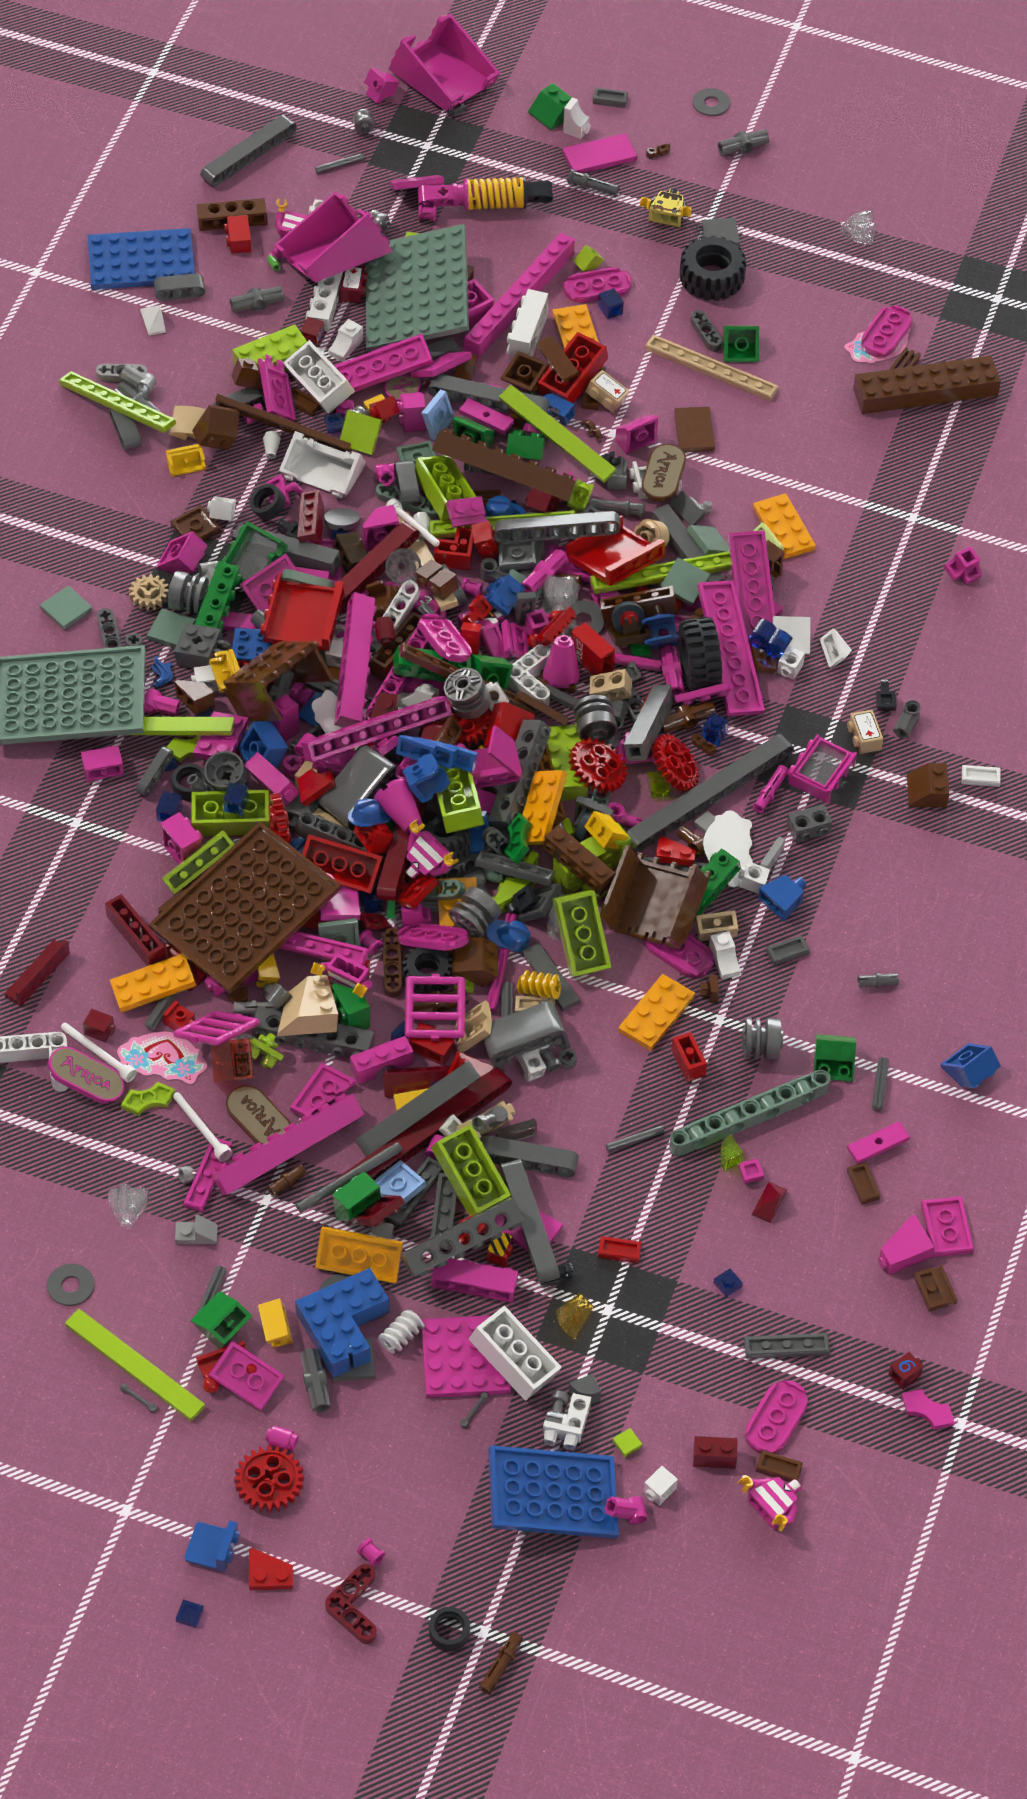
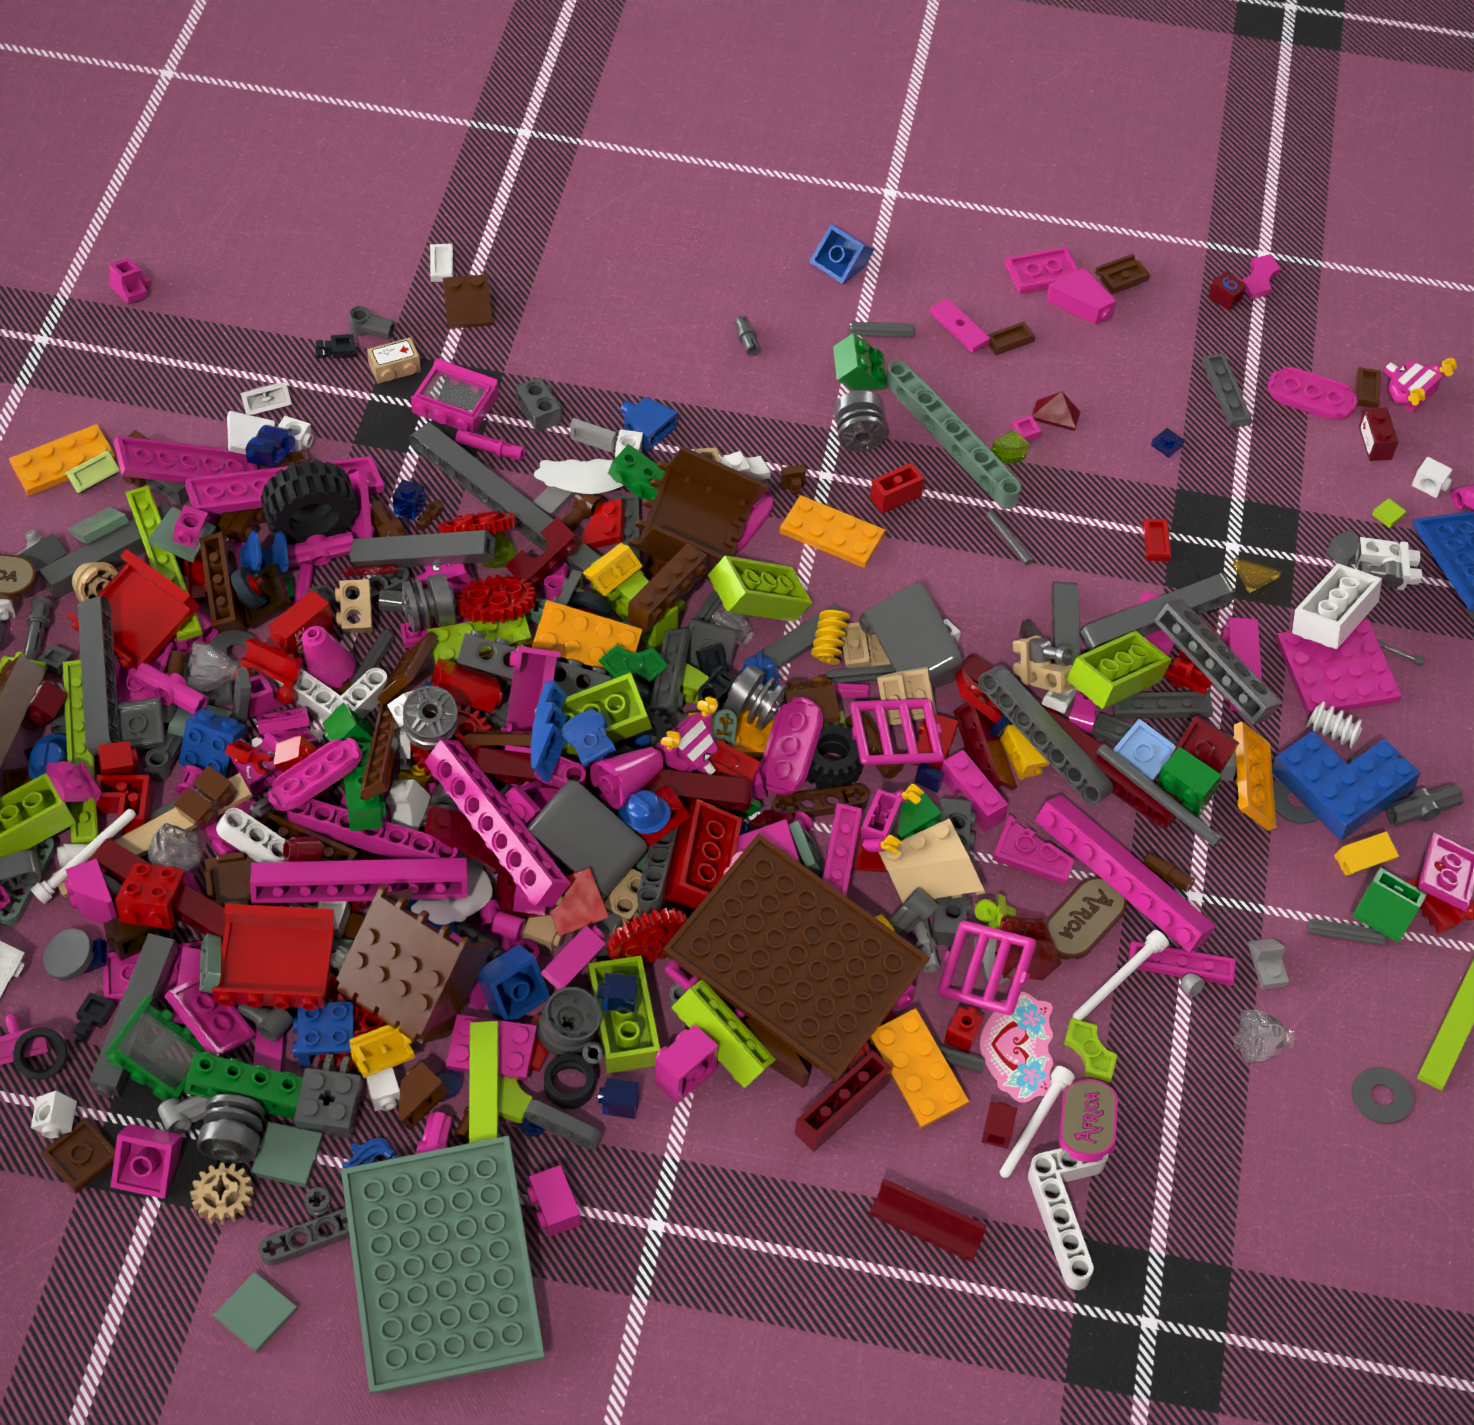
camera: 100 degrees left, 0 degrees up
dark red panel [297,489,324,545] -> none
dark grey tile [766,935,810,966] -> none
none -> red bracket [115,863,185,929]
none -> dark pink brick [173,505,208,549]
none -> dark red arch [505,516,582,589]
none -> black piece [698,665,736,712]

